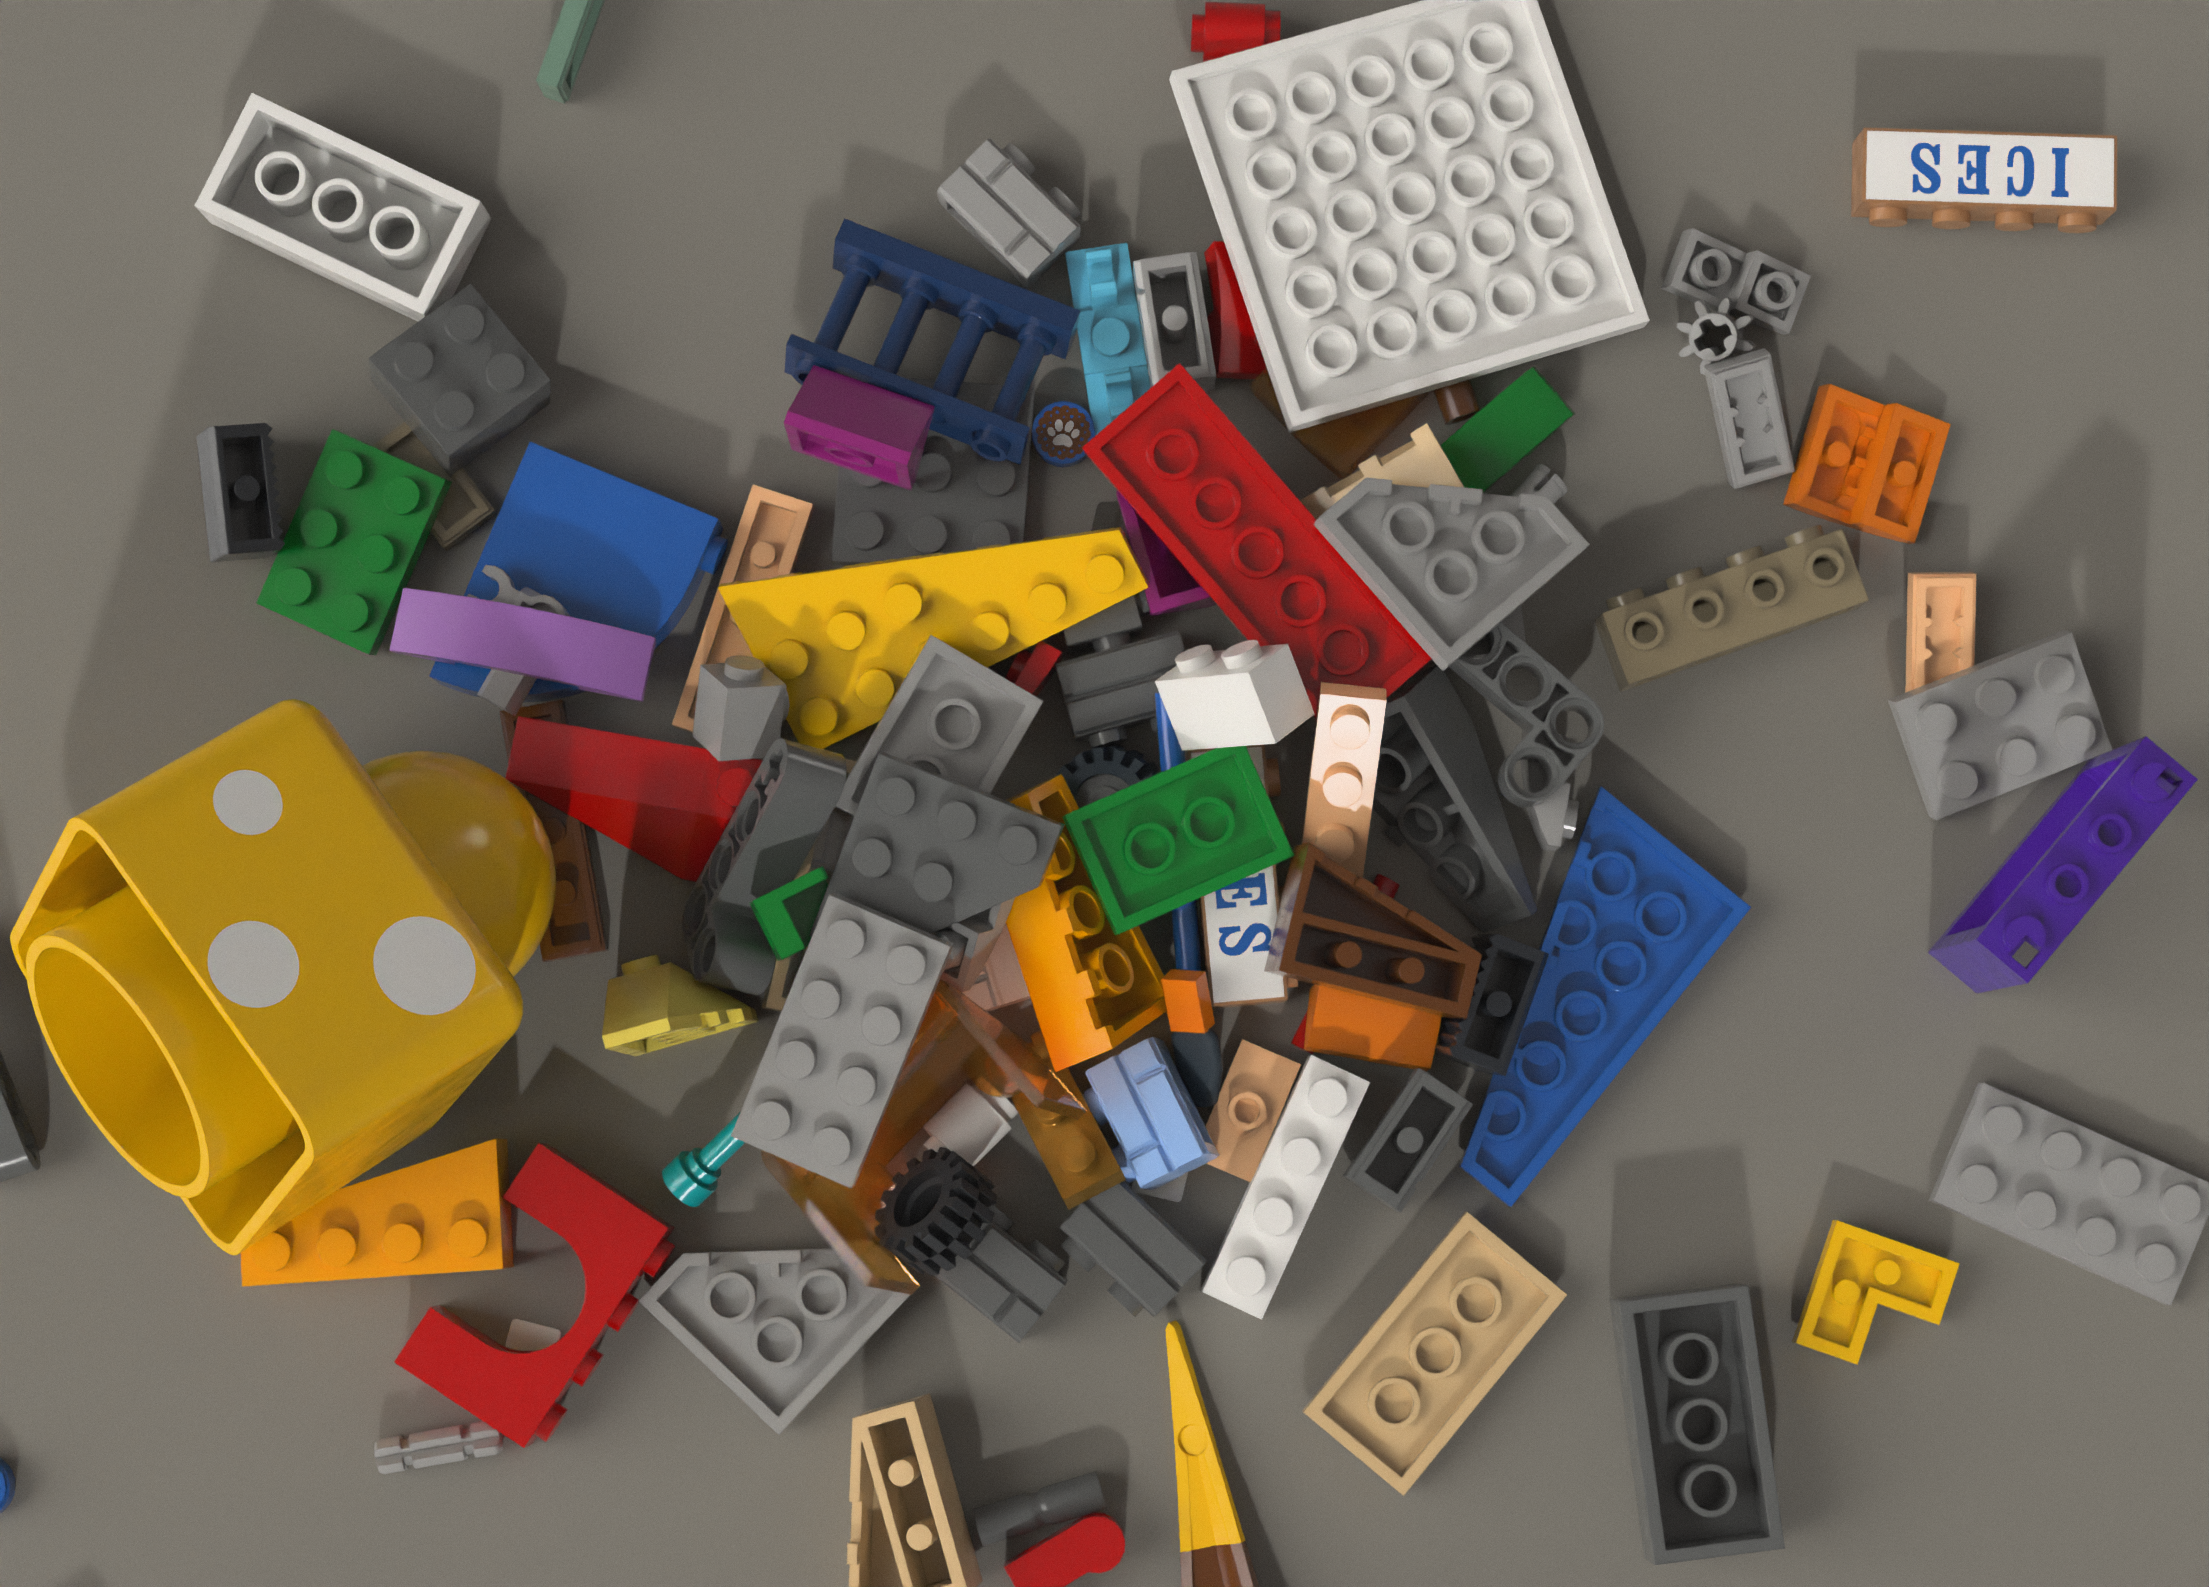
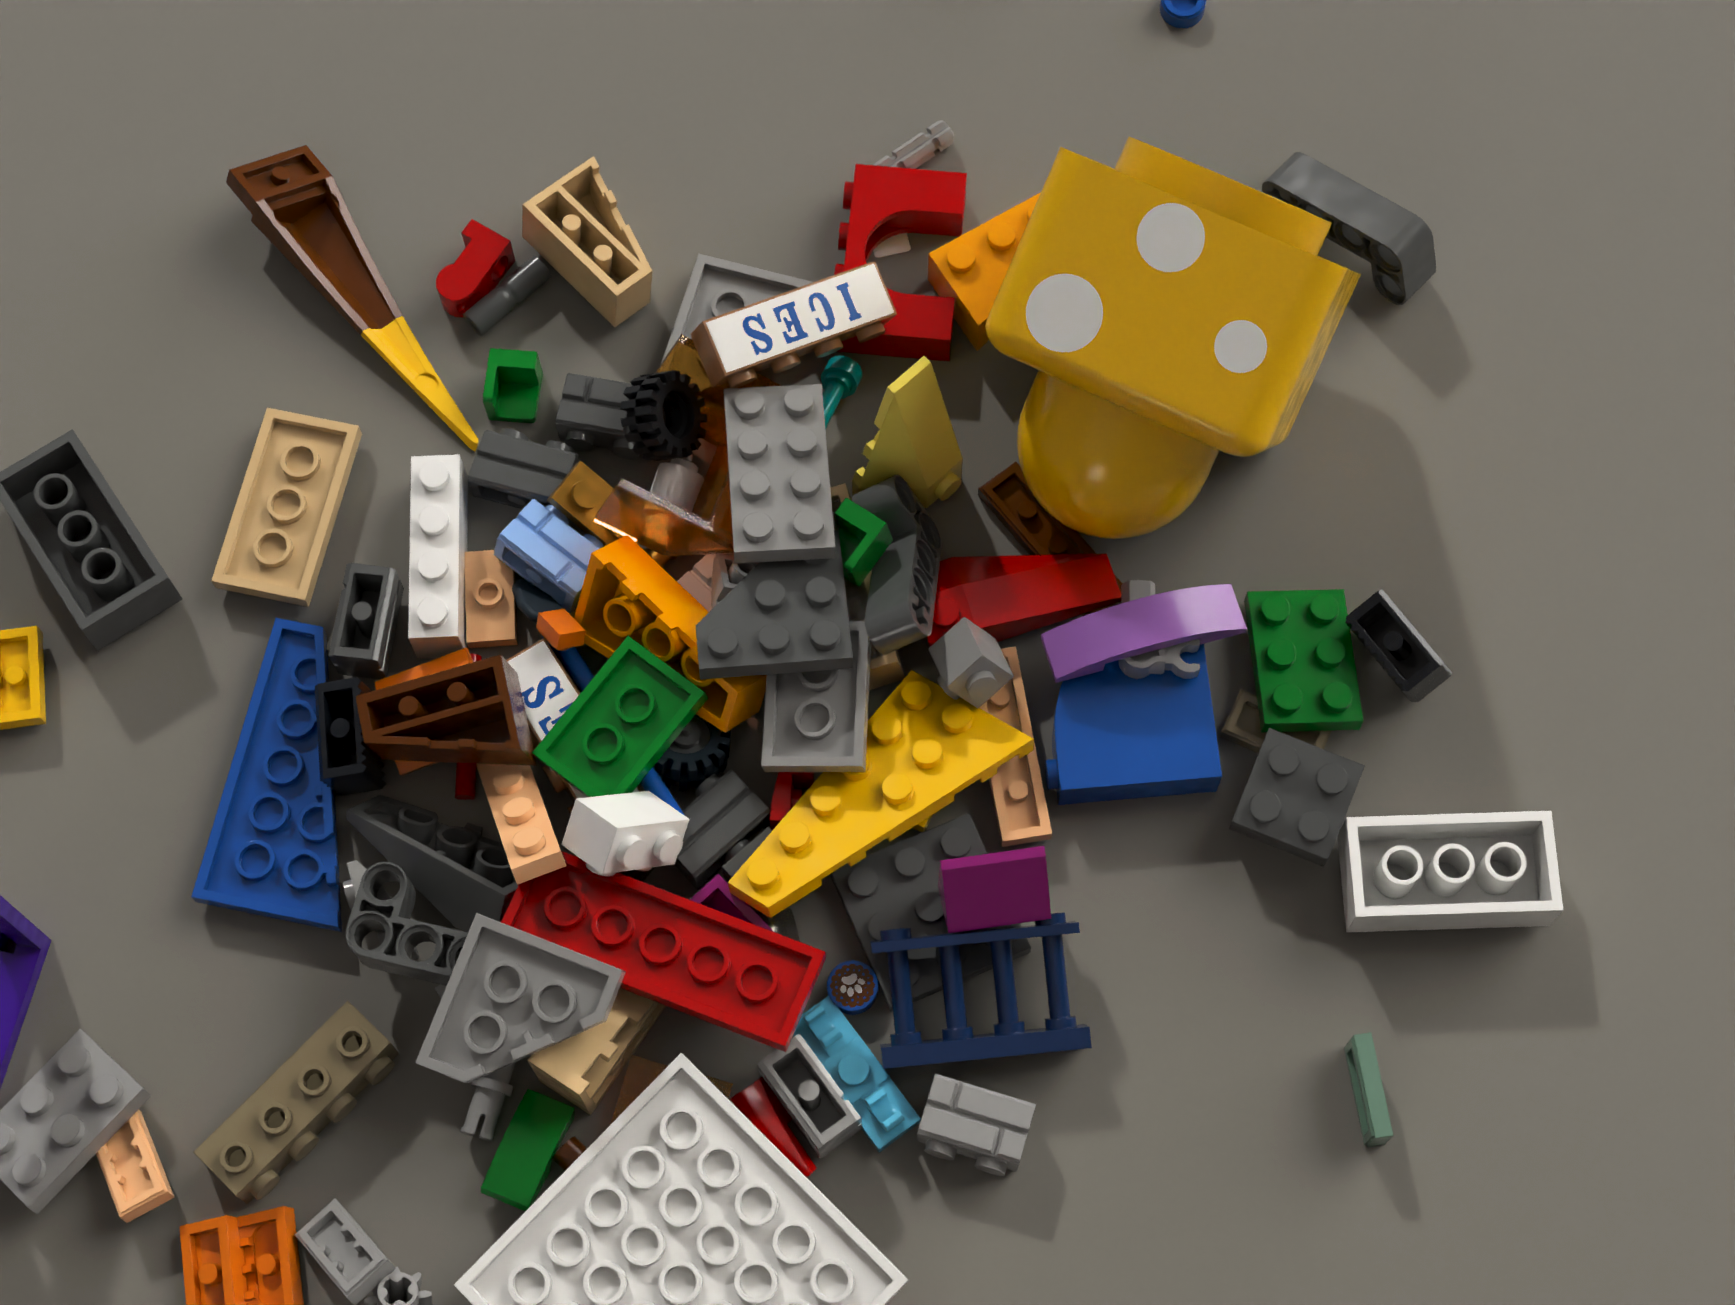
camera: 155 degrees right, 15 degrees down
none -> green panel [483,348,543,423]
none -> brick [690,261,897,389]

